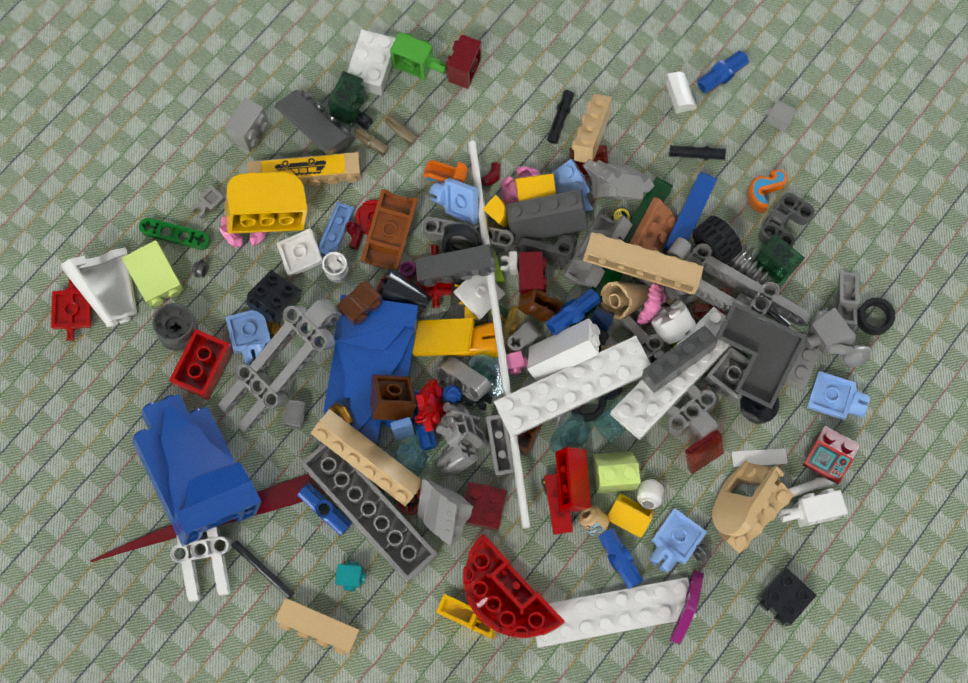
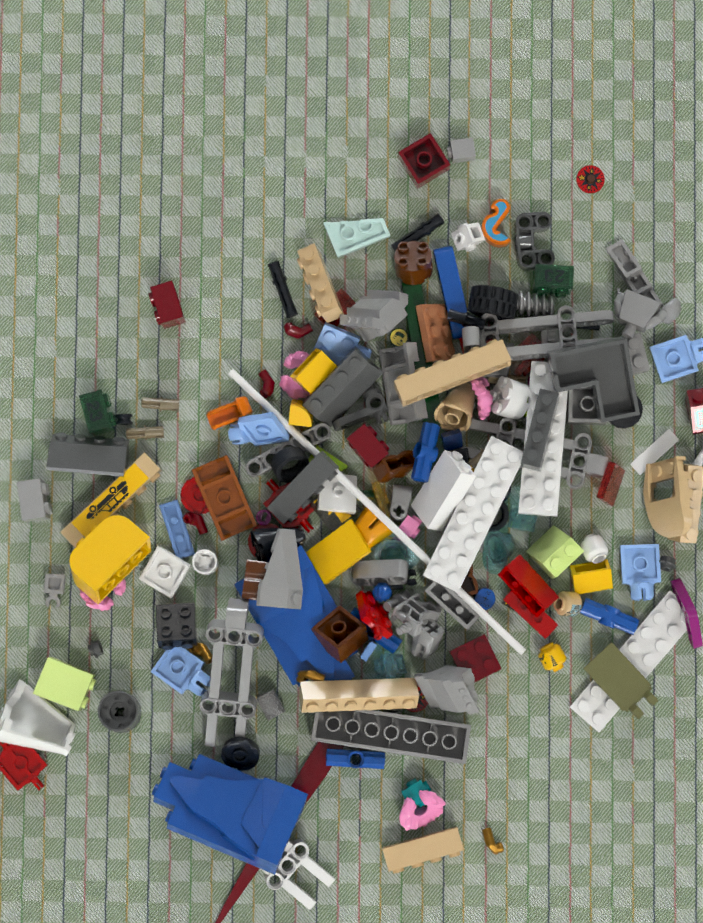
camera: 40 degrees left, 10 degrees up
green beam [139,218,211,250] -> none
red brick [169,329,233,401] -> none
black bar [231,540,295,599] -> none
white brick [345,29,396,96] -> none
bright green brick [390,32,448,80] -> none
yellow slope [436,594,498,640] -> none
red brick [463,534,565,638] -> none
white tile [500,251,519,275] -> none
white brick [665,72,697,114] -> none
blue piece [697,50,749,94] -> none
black tyre [857,298,896,335] -> none
none -> black tile [221,737,260,771]
none -> light grey wedge [256,528,303,609]
none -> dark red arm [284,322,313,339]
none -> light aqua wing [323,218,390,258]
none -> reddish brown brick [394,241,433,285]
none -> dark red brick [398,133,451,189]
none -> bright pink piece [399,790,446,831]
none -> black axle [447,309,486,330]
none -> white brick [451,222,485,252]
none -> blue piece [473,588,496,610]
none -> pearl gold arm [482,828,504,855]
none -> yellow head [538,642,567,672]
none -> piece [576,165,605,193]
none -> olive tile [583,642,659,719]

